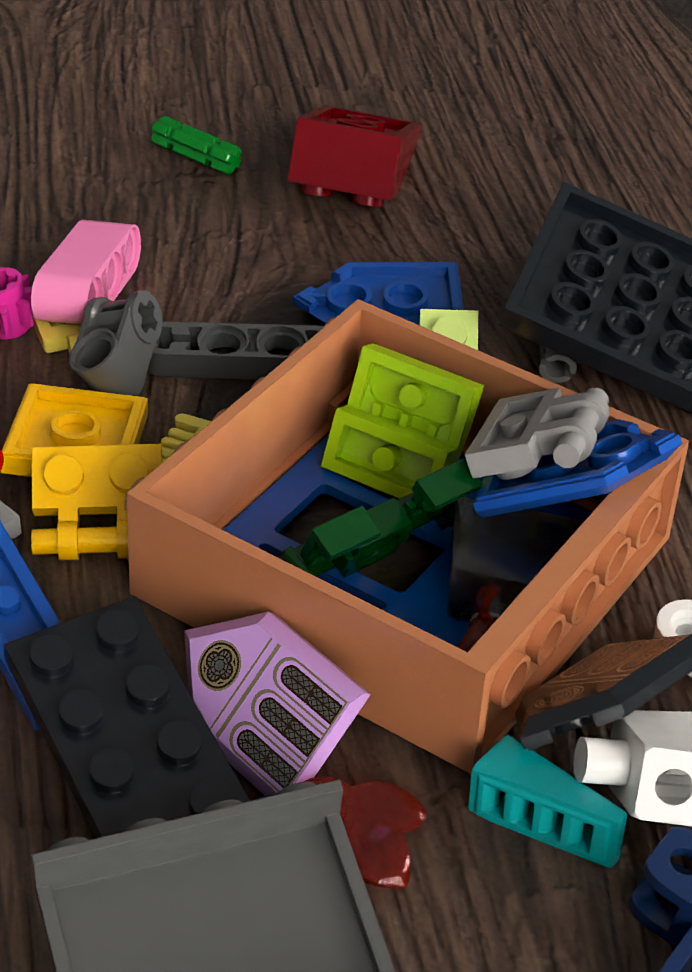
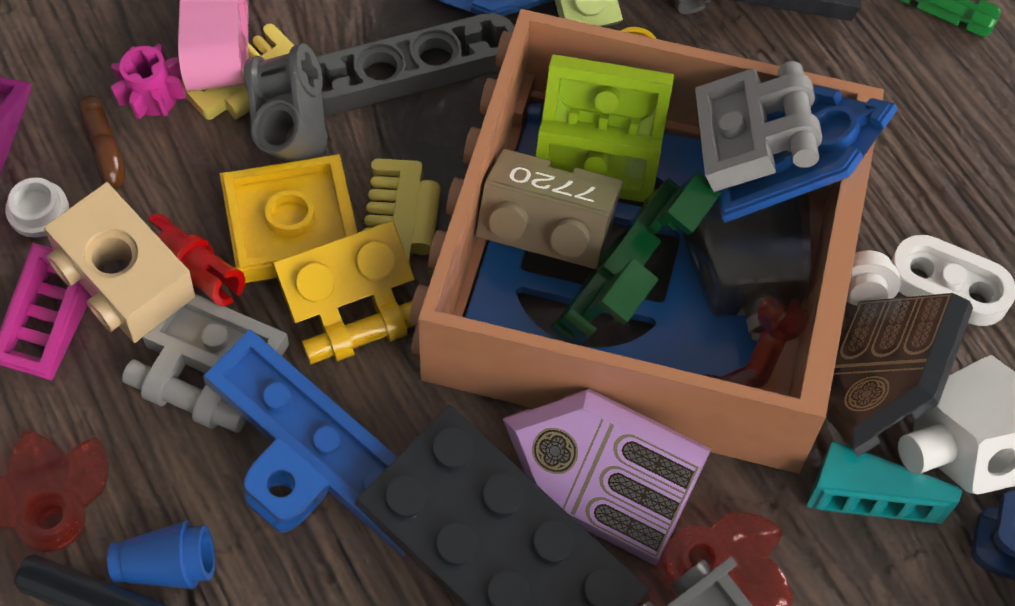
camera: 20 degrees left, 20 degrees up
none -> dark tan brick [476,149,623,269]
none -> white plate [846,250,901,306]

